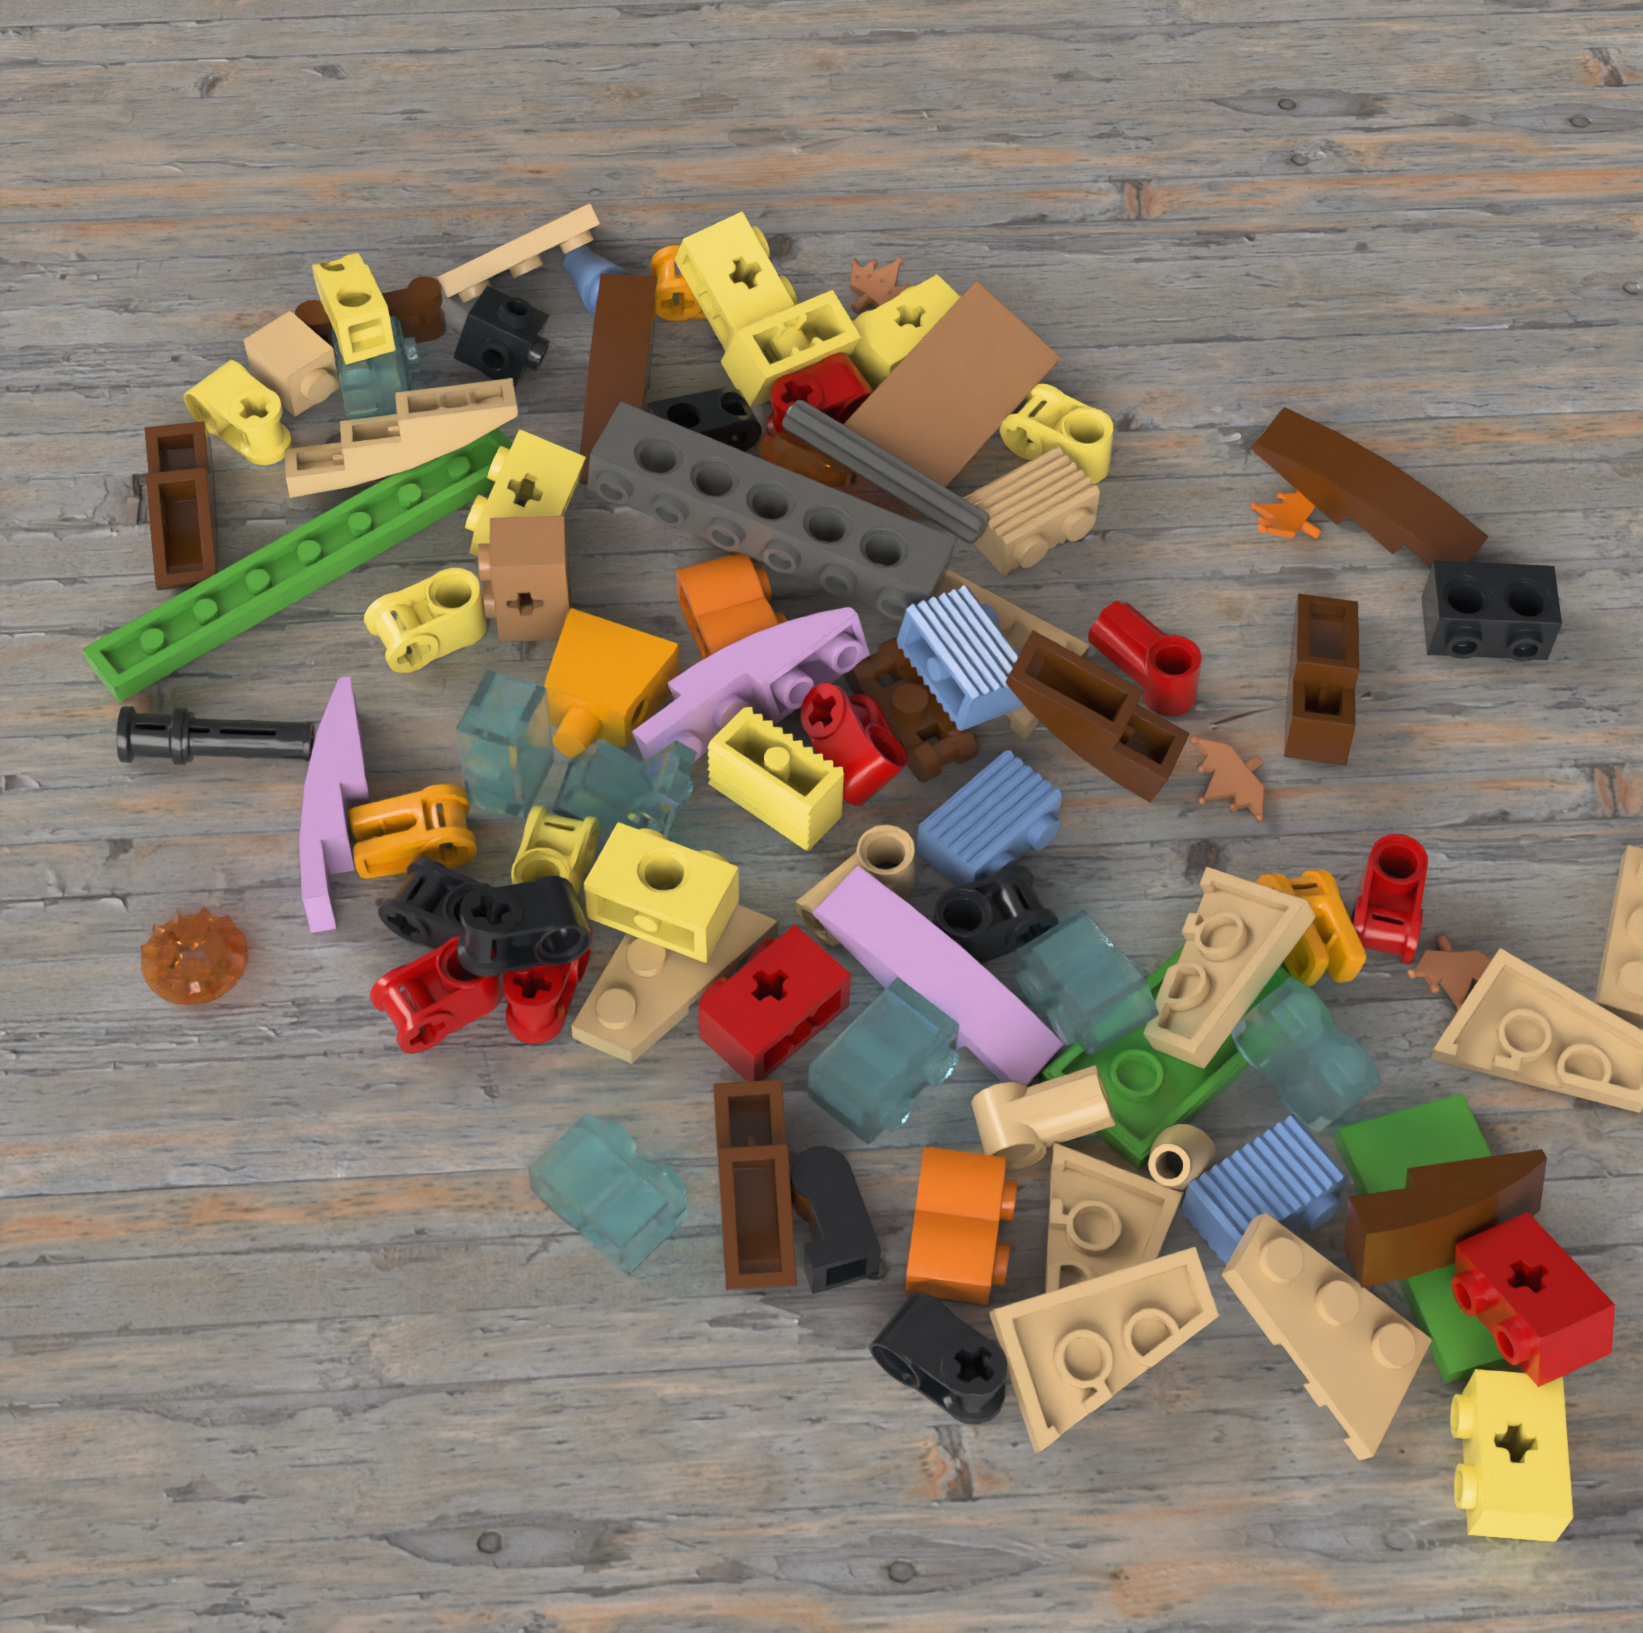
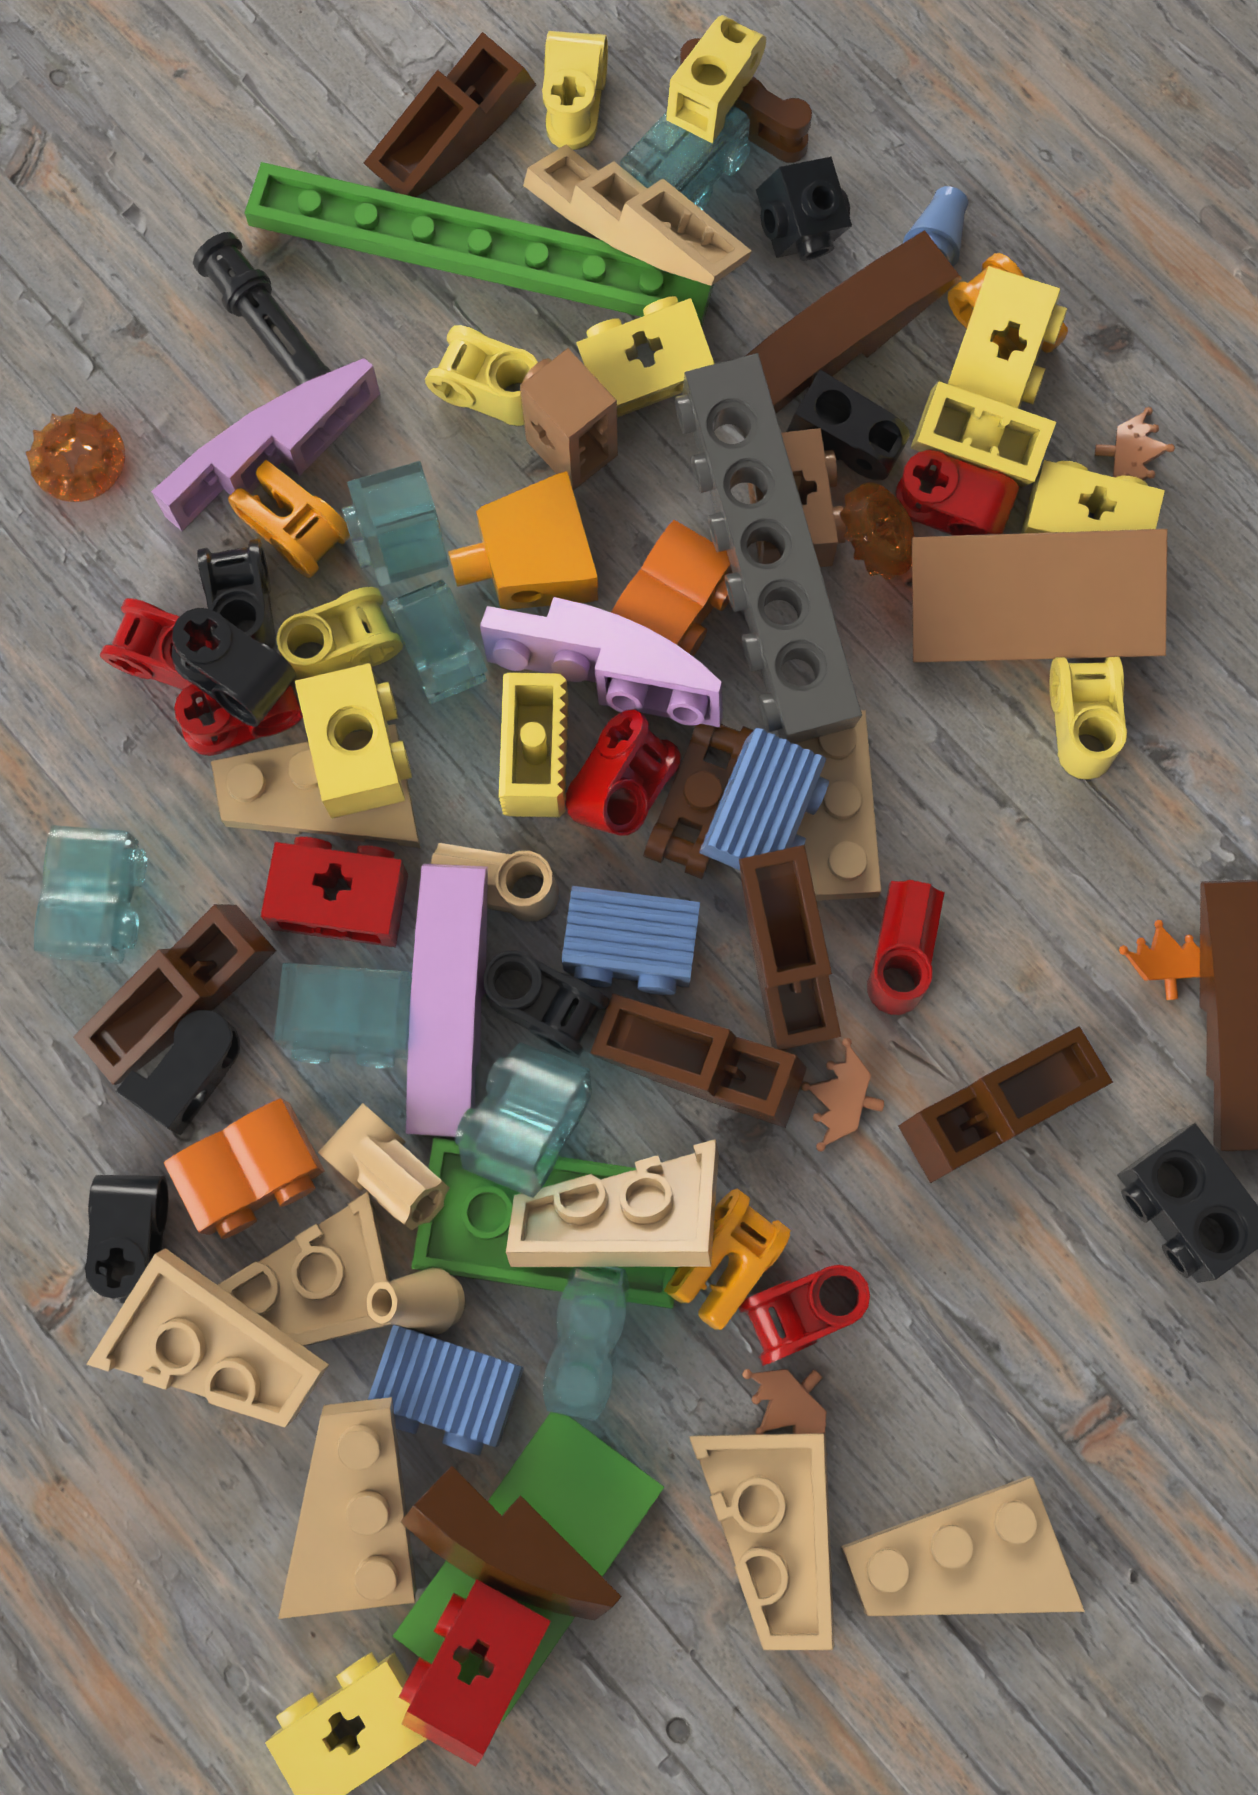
camera: 55 degrees right, 20 degrees up
tan brick [244,310,340,417] -> none
tan wing [437,203,600,303] -> none
dark grey axle [782,400,990,544] -> none
tan brick [963,447,1100,576] -> none
none -> reddish brown slope [590,994,807,1128]

